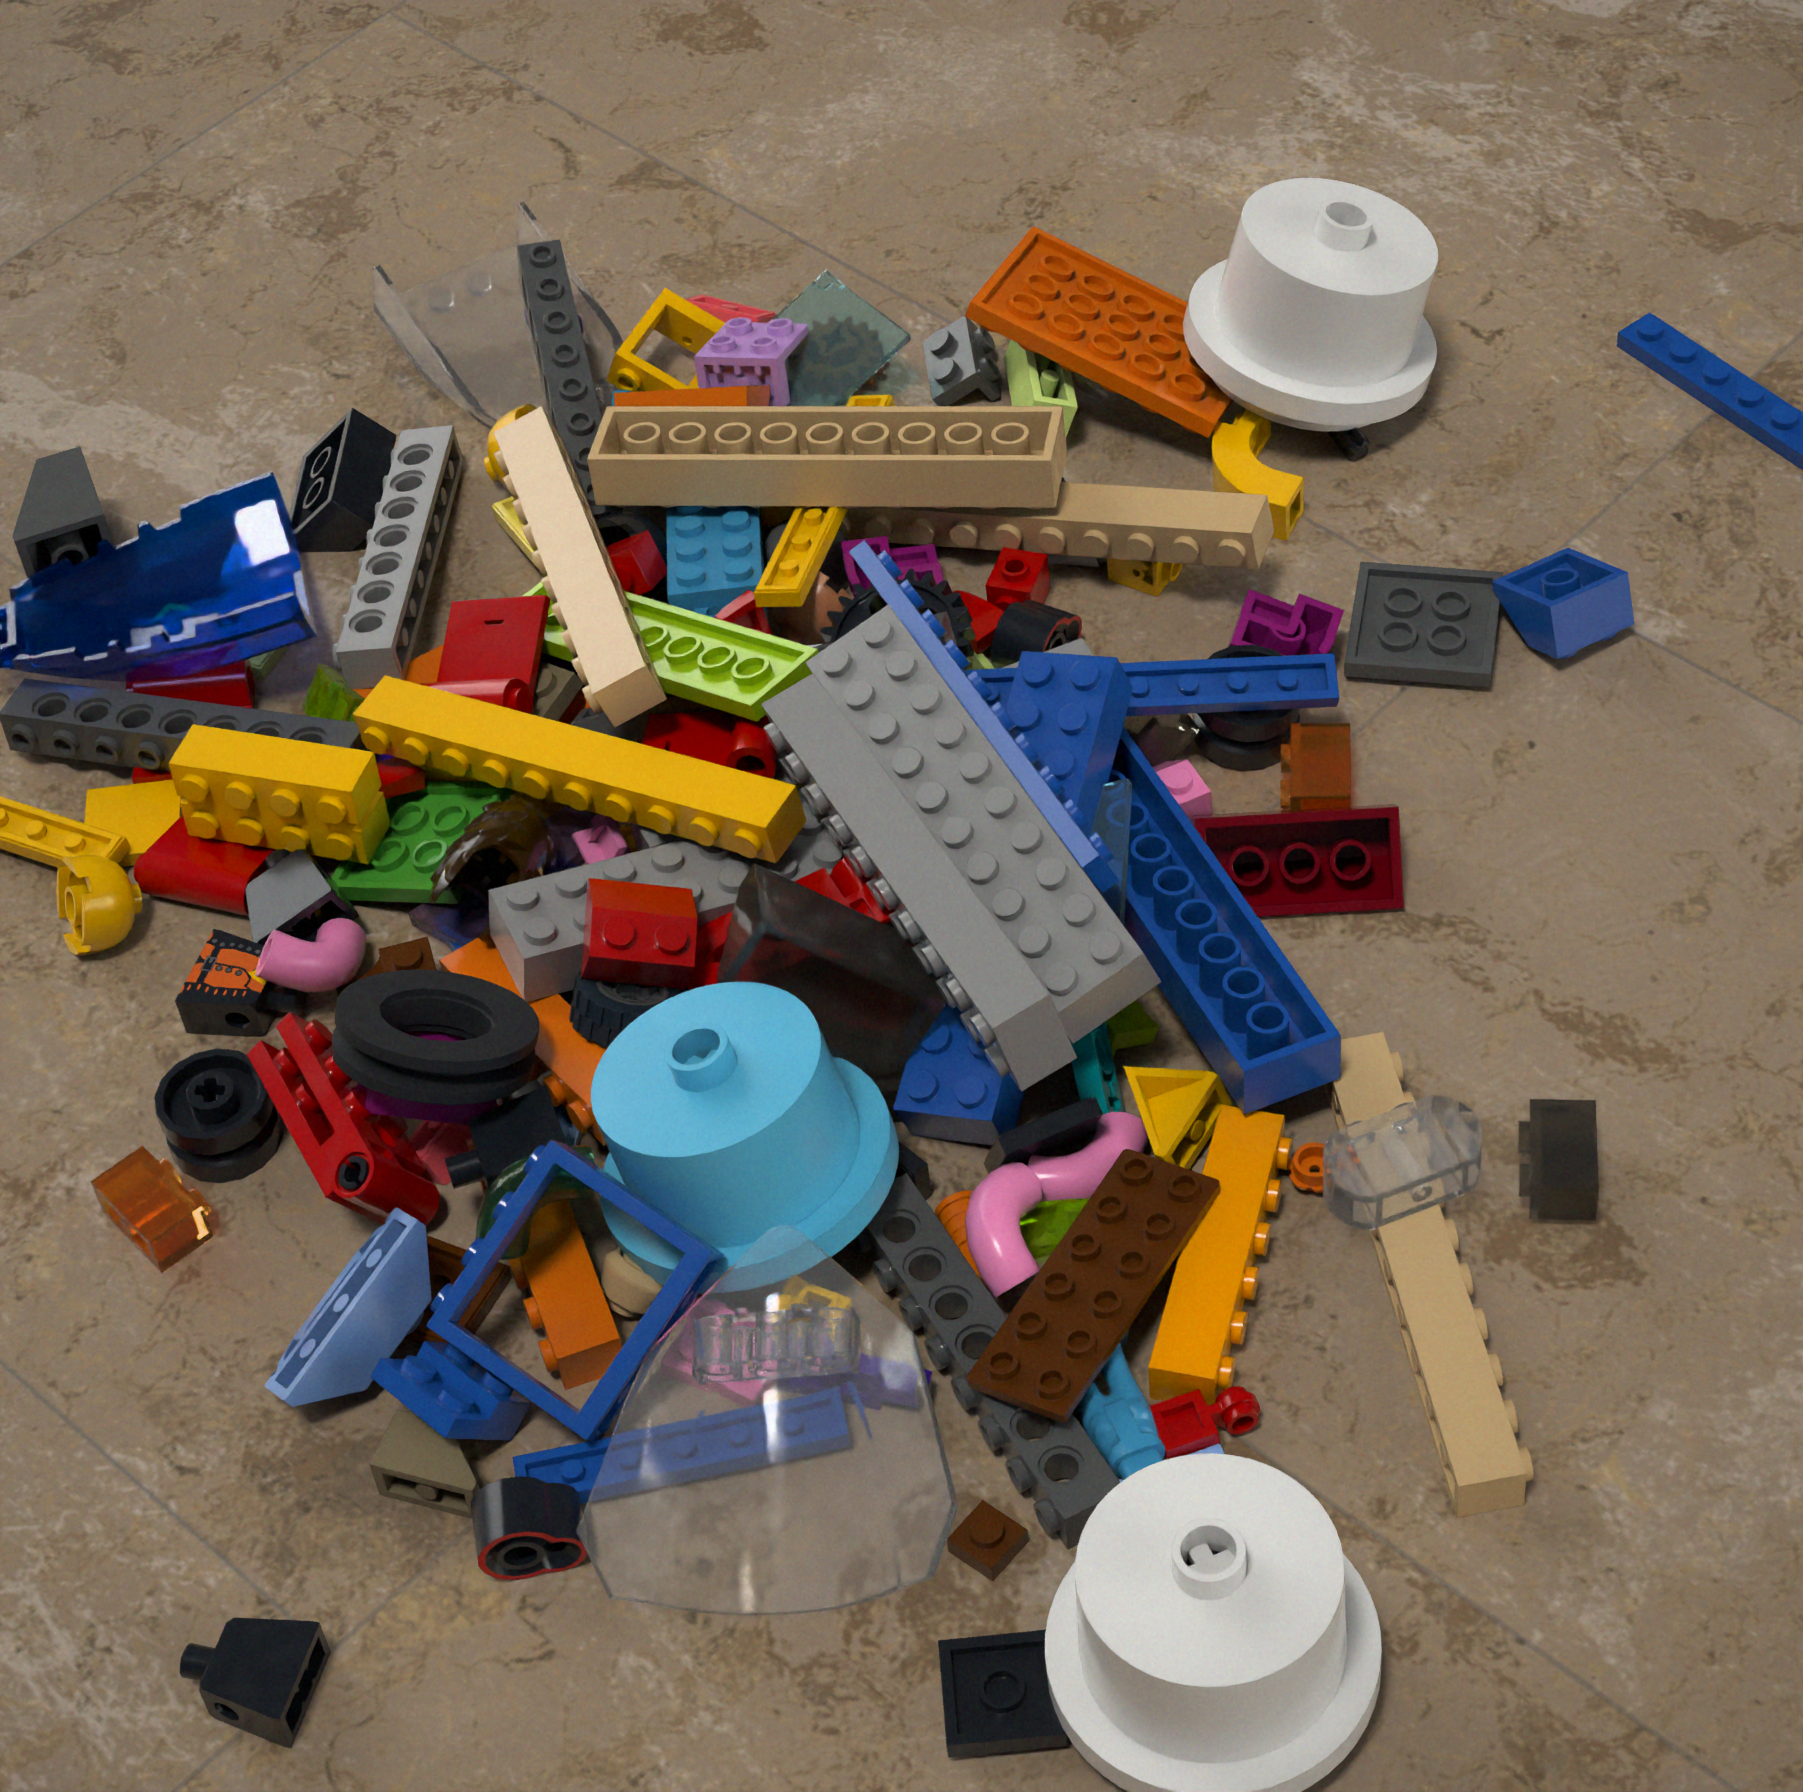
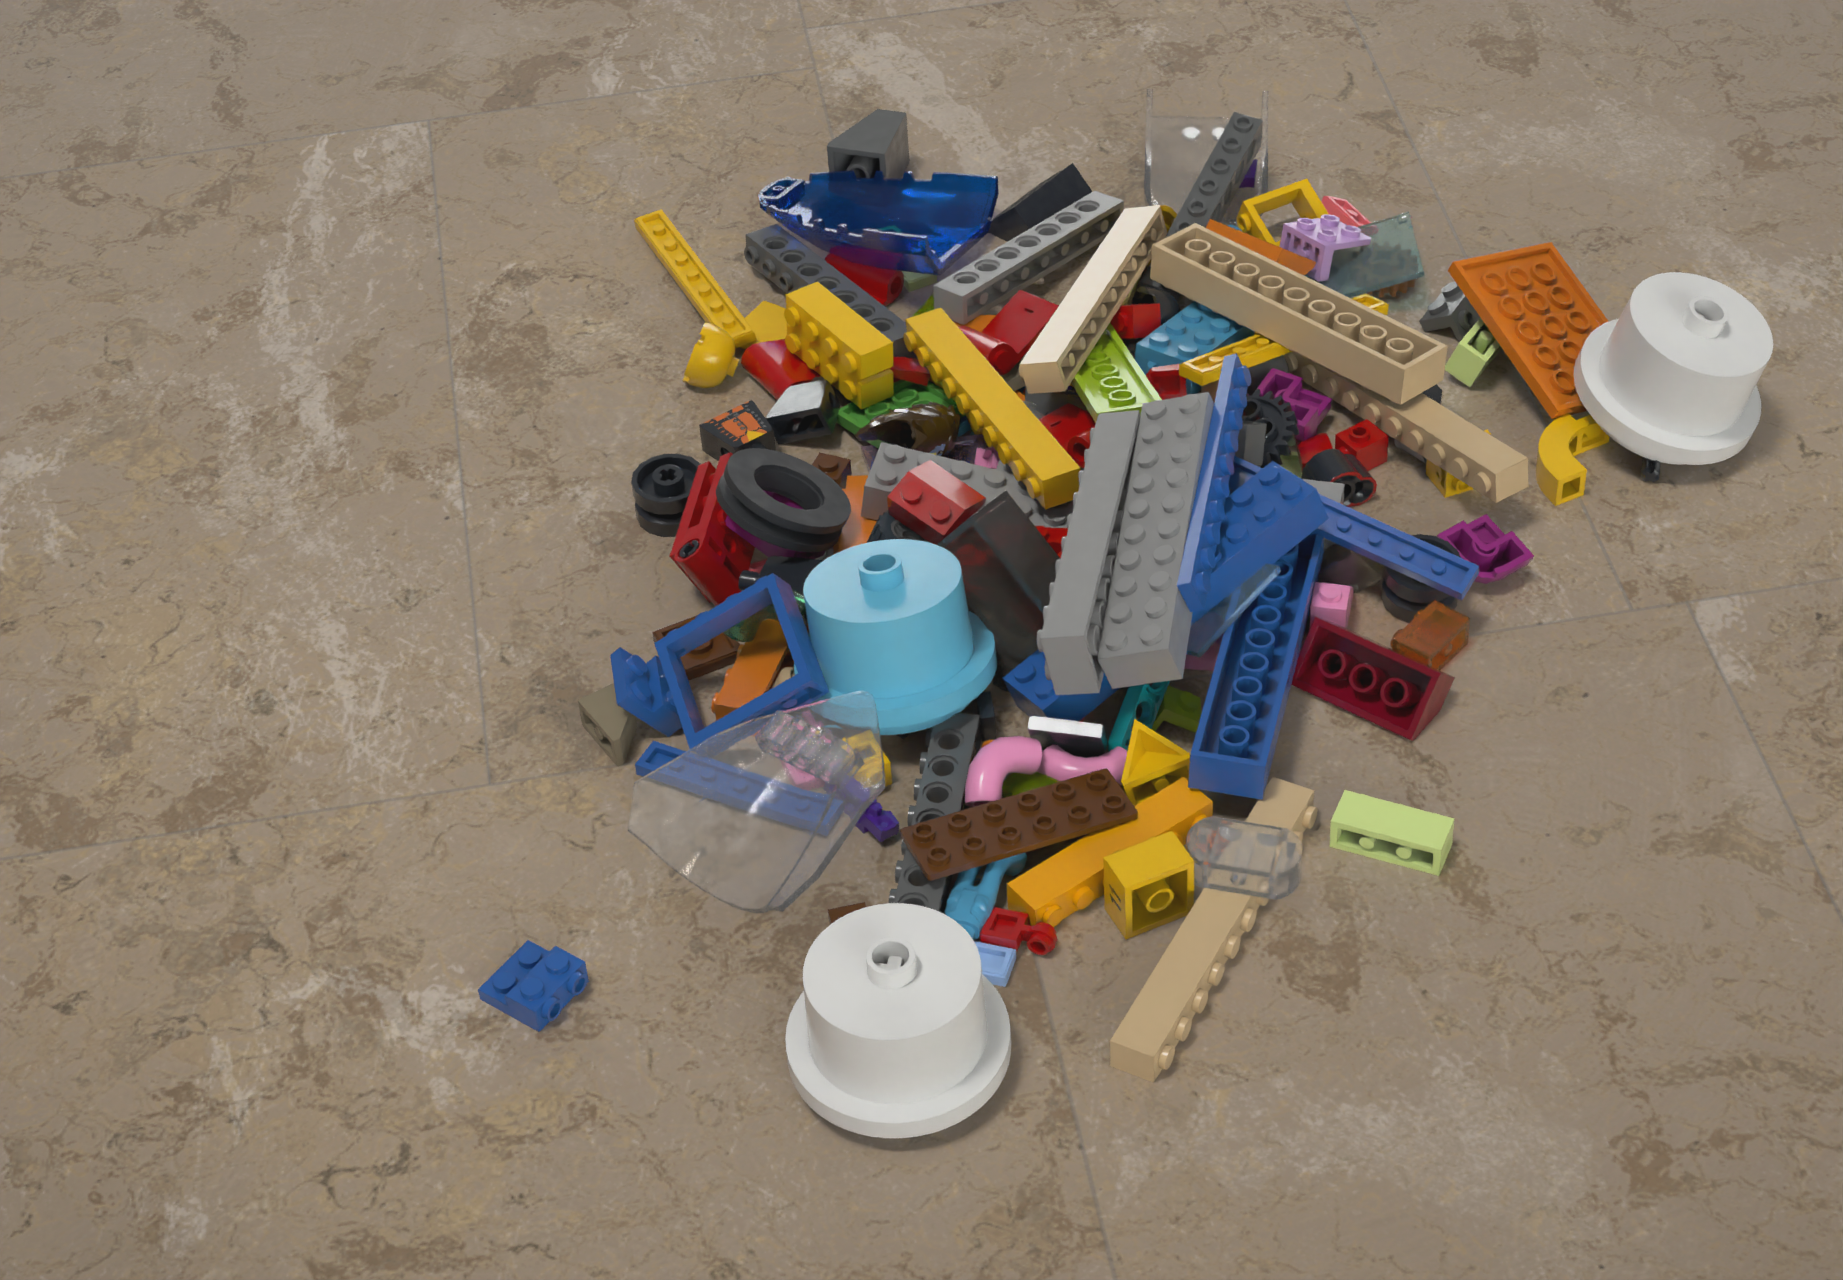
camera: 35 degrees right, 5 degrees down
clear orange brick [90,1145,214,1273] -> none
black torso [180,1618,331,1748] -> none
bright pink cylinder [255,918,366,992] -> none
medium blue wedge [264,1207,432,1407] -> none
black piece [470,1476,587,1580] -> none
black plate [938,1630,1068,1758] -> none
dark grey plate [1344,562,1503,687] -> none
blue slope [1492,548,1634,659] -> none
clear smoke brick [1517,1099,1599,1220] -> none
none -> yellow brick [1103,831,1194,940]
none -> yellowish green brick [1329,790,1455,876]

